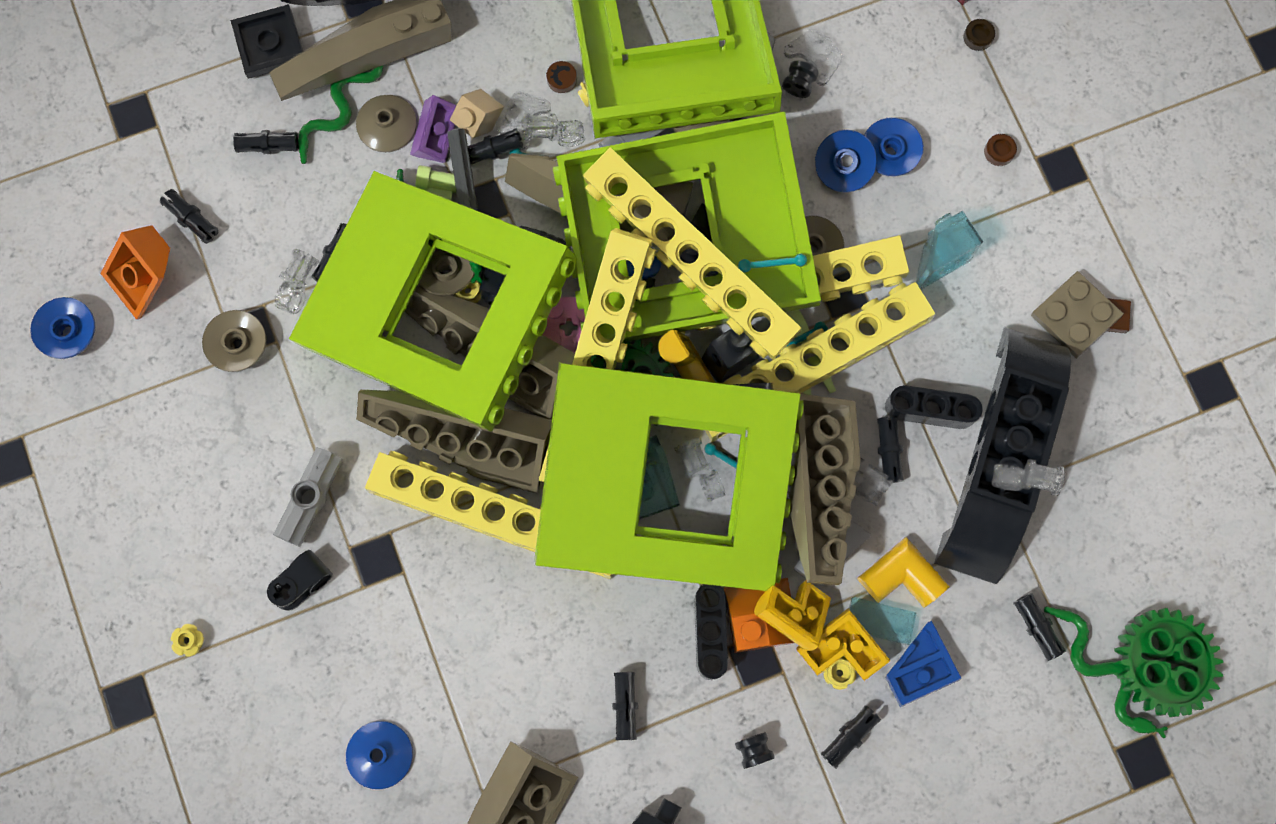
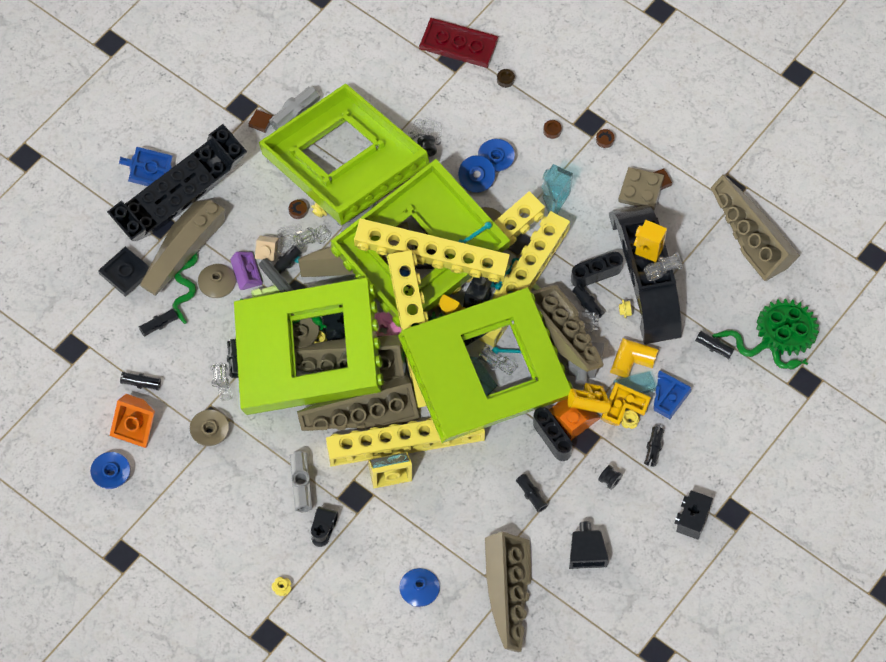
camera: 30 degrees left, 15 degrees down
none -> light yellow slope [368,452,412,489]
none -> reddish brown tile [596,129,615,148]
none -> light yellow plate [619,300,632,318]
none -> yellow brick [634,220,667,262]
none -> dark tan wedge [711,174,800,281]

